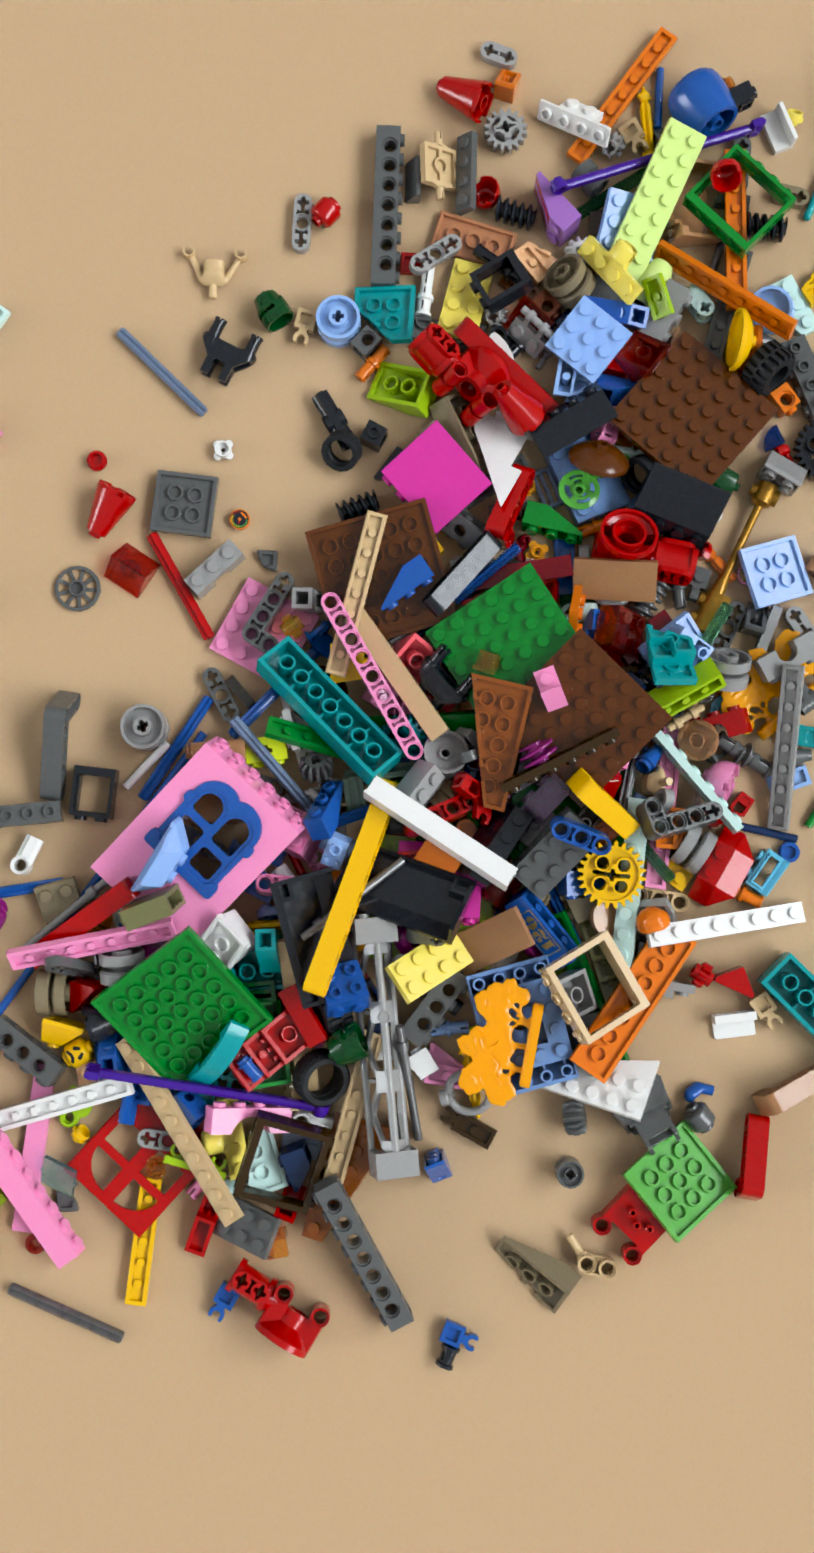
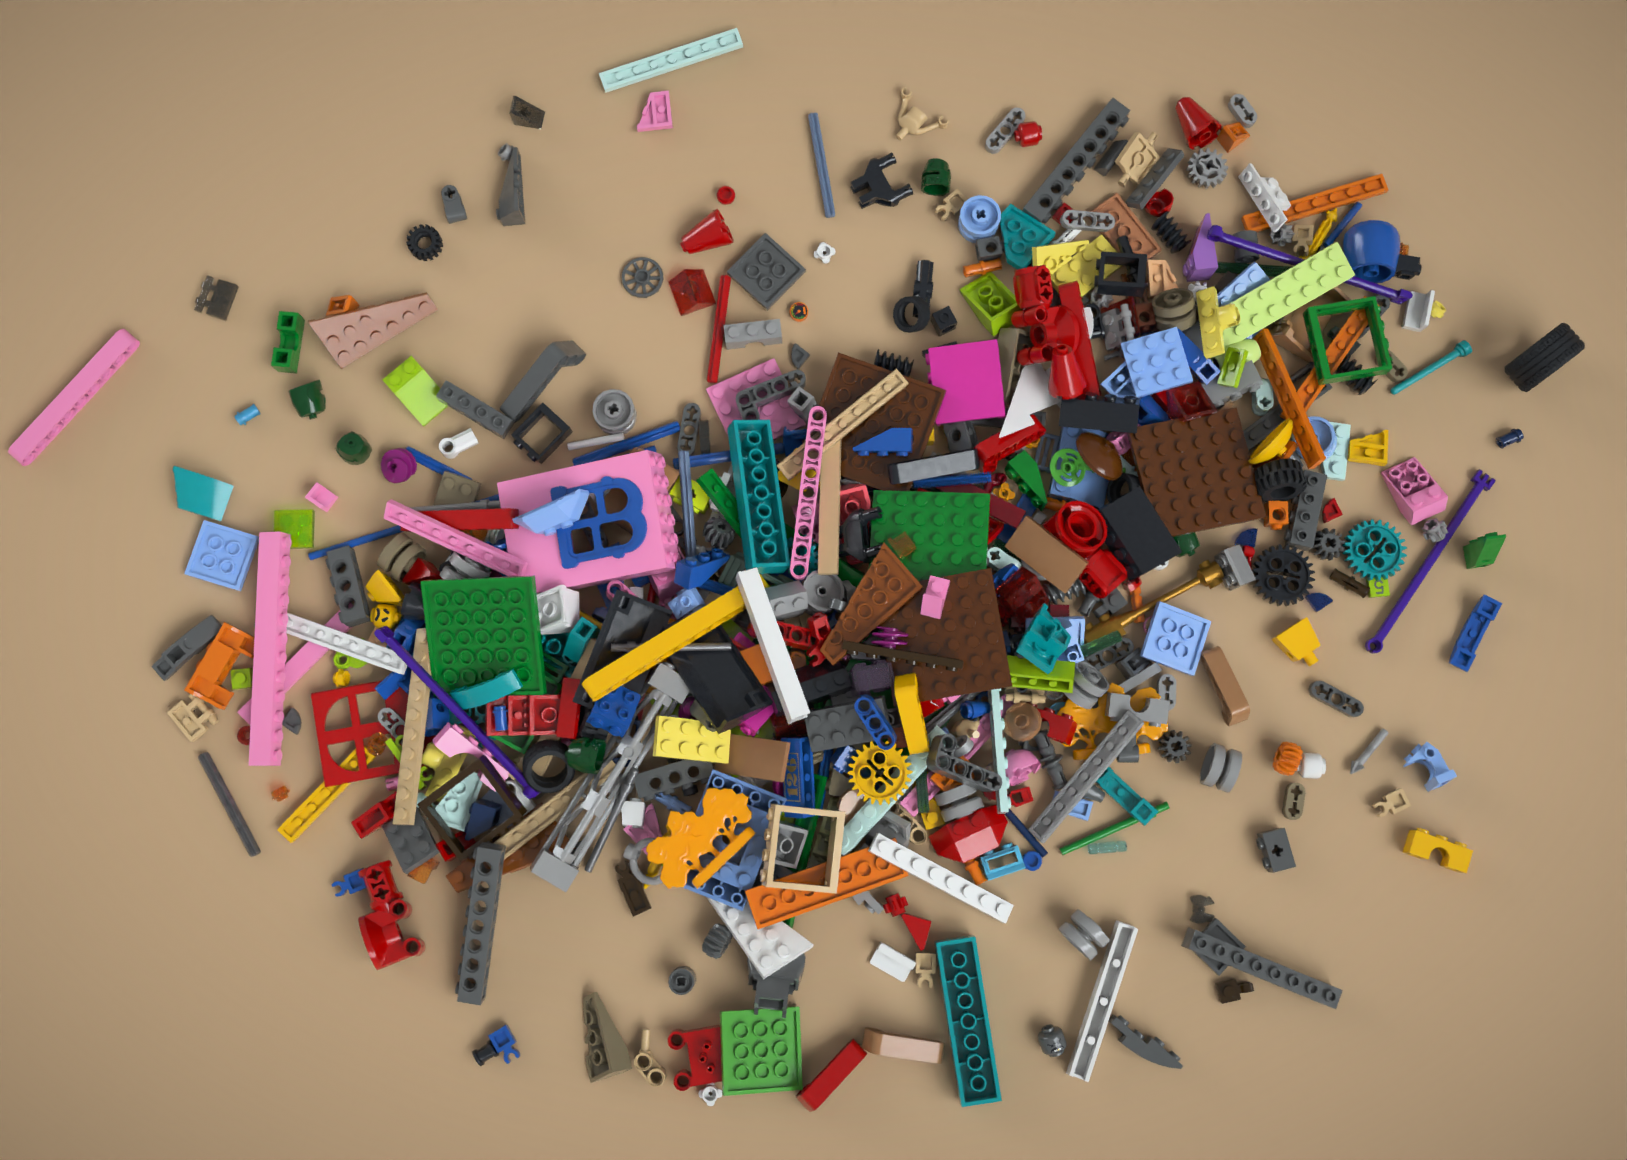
camera: 30 degrees right, 5 degrees down
clear light blue piece [41,1155,77,1198] -> none
dark grey beam [44,955,95,978] -> none
olive brick [119,883,186,932] -> none
clear yellow gear [279,613,305,640] -> none
blue slope [424,1147,453,1183] -> none
orange plate [569,585,586,632] -> none
orange piece [636,906,670,934] -> none
dark grey head [683,1101,715,1134] -> none
blue arm [684,1082,714,1102] -> none
red hair [710,158,742,192] -> none
none -> clear orange plate [271,785,290,802]
none -> white plate [698,1083,722,1106]
none -> light yellow wing [1032,240,1089,275]

